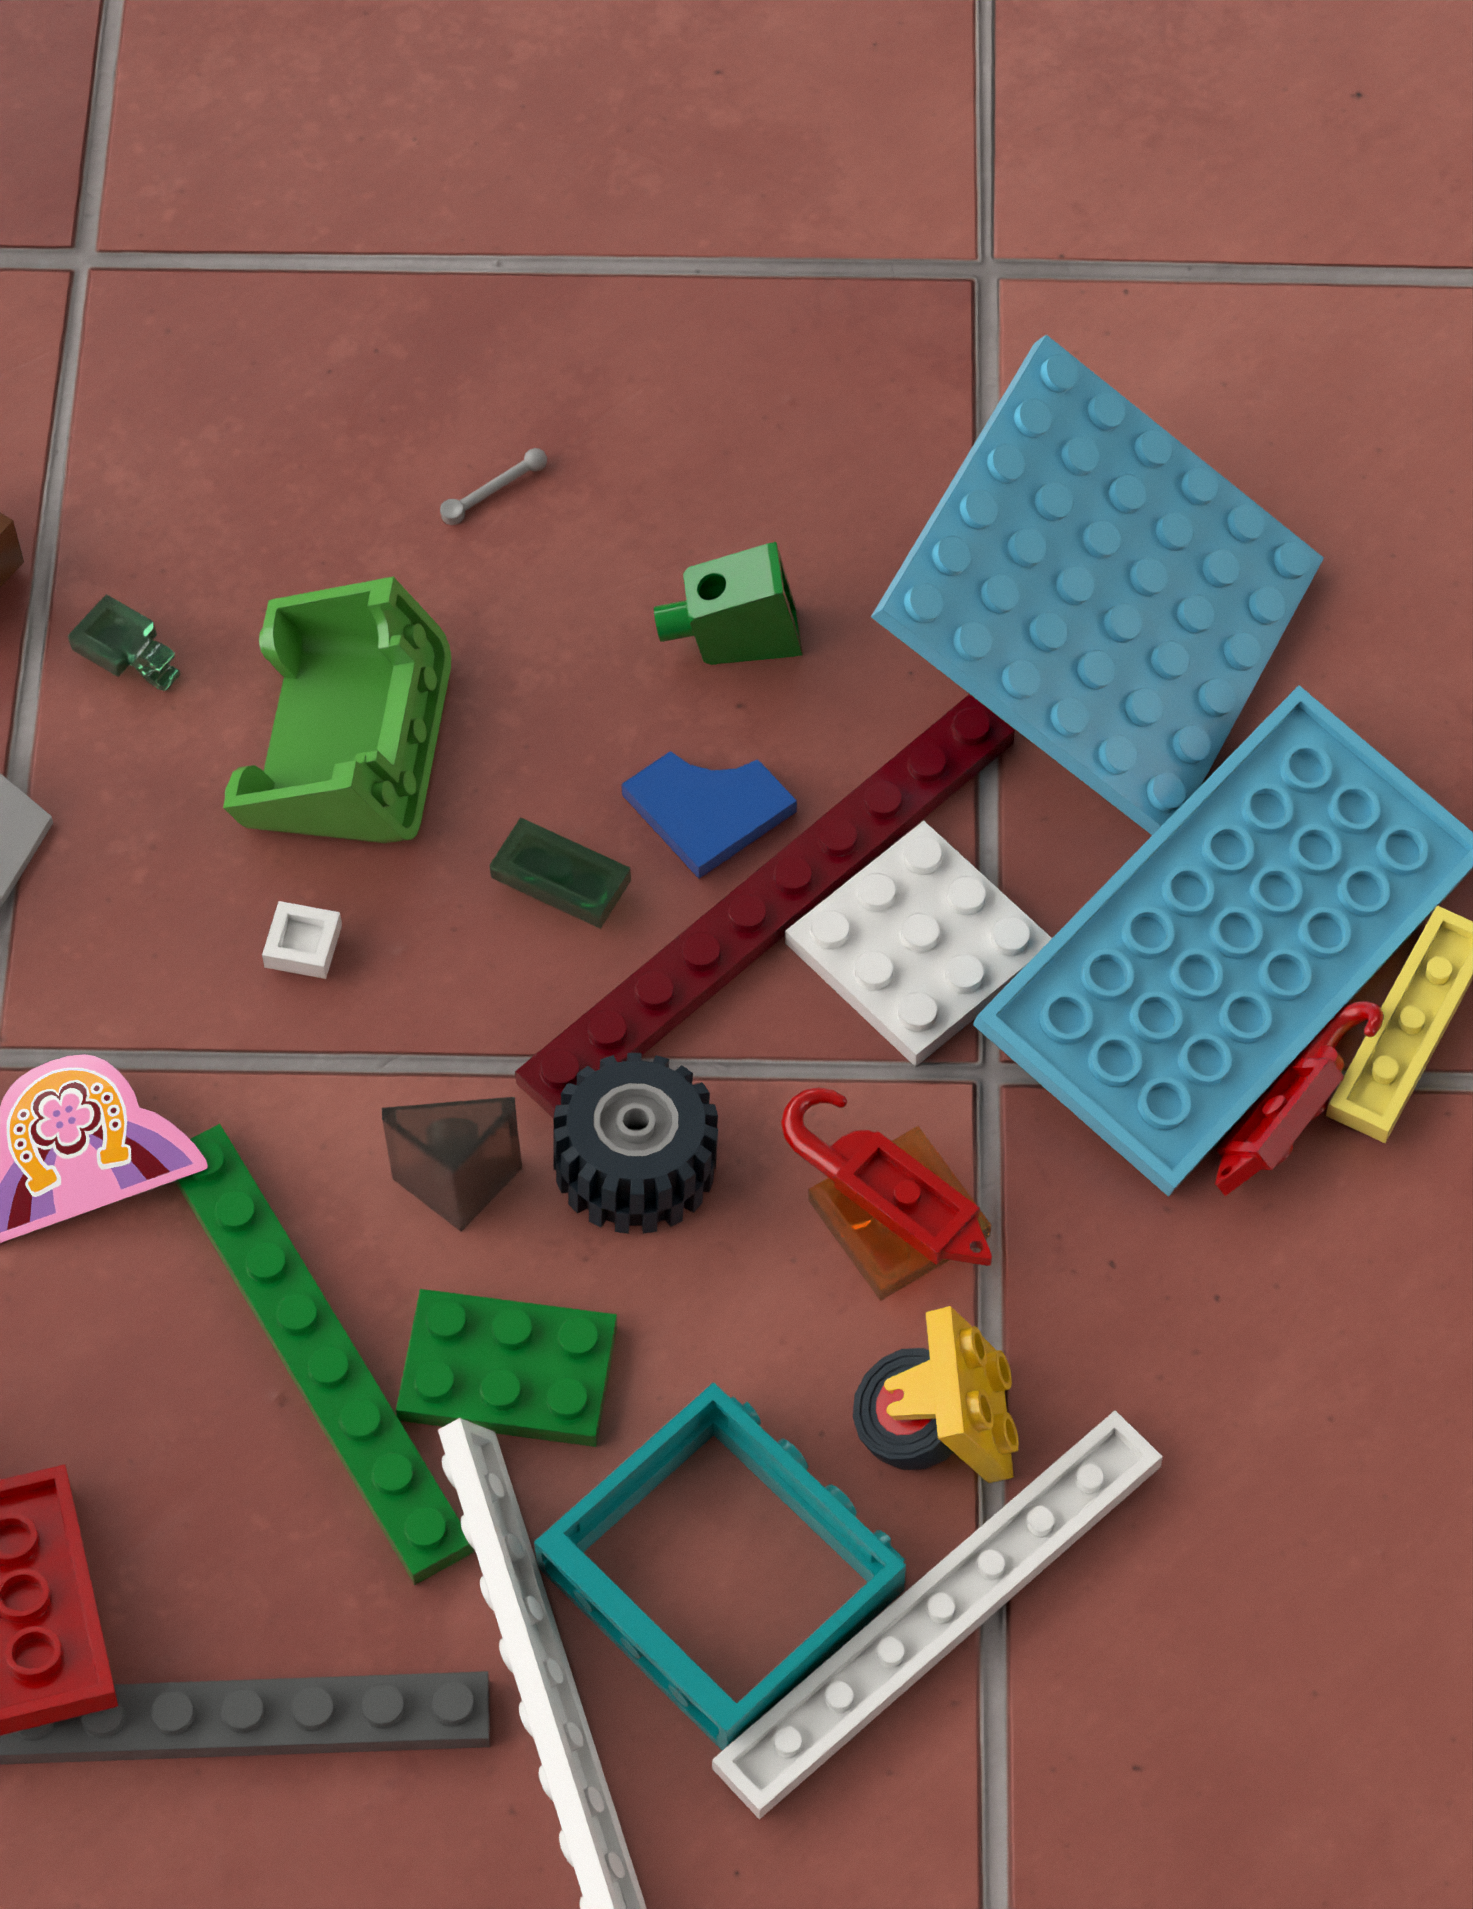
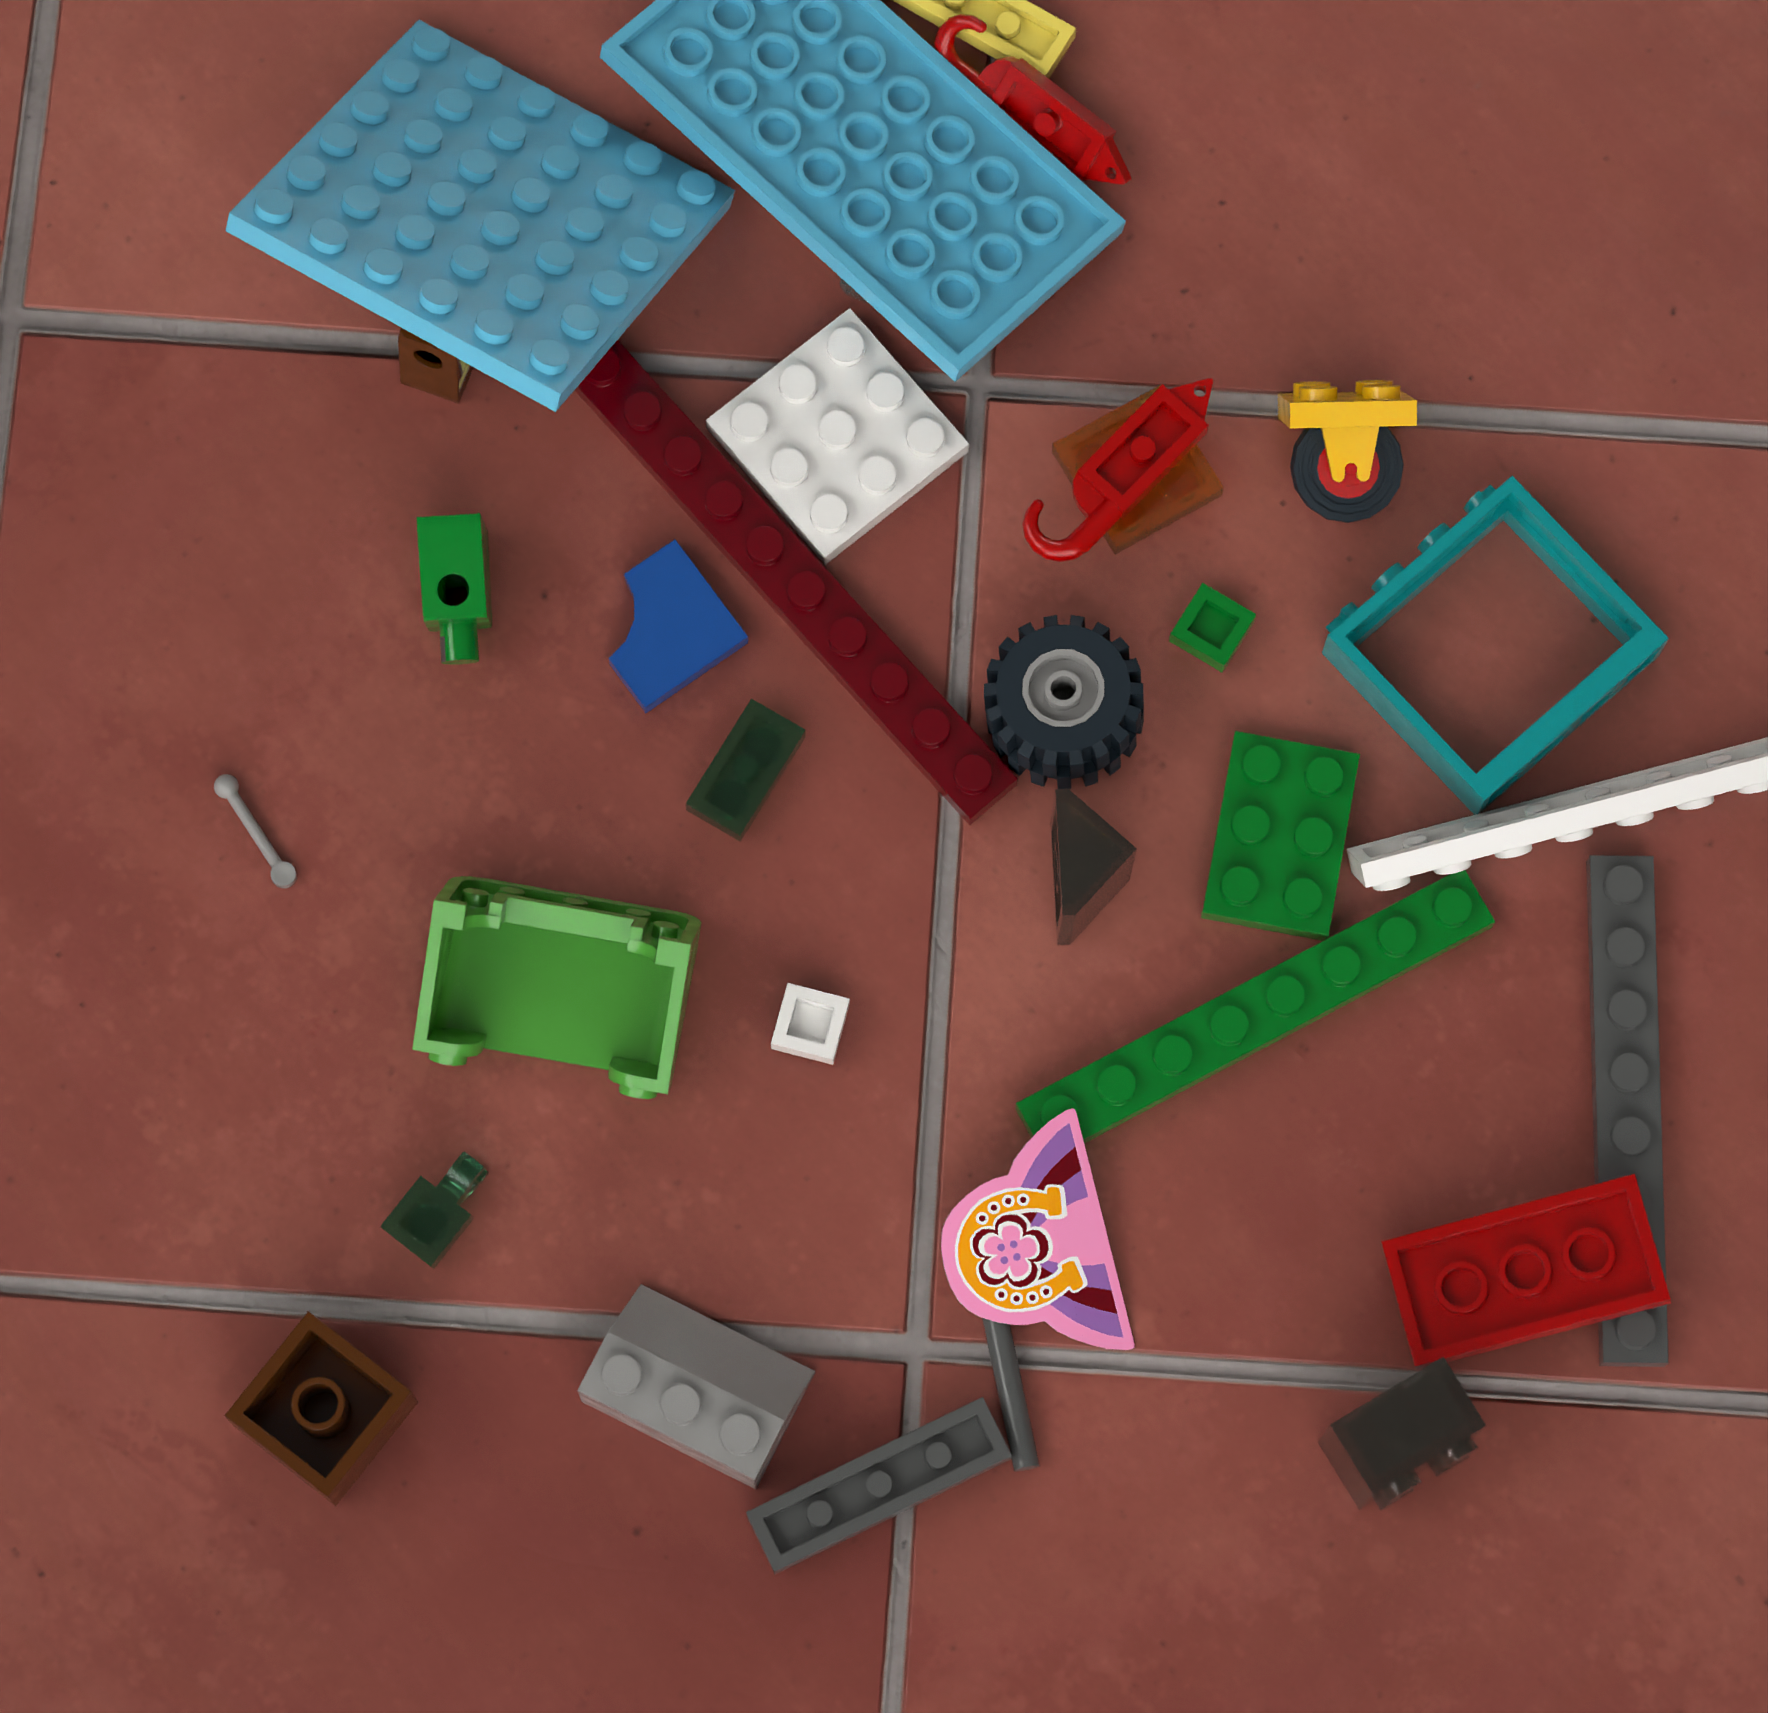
camera: 90 degrees left, 15 degrees up
white plate [712,1410,1163,1820] -> none
none -> green plate [1169,583,1257,673]

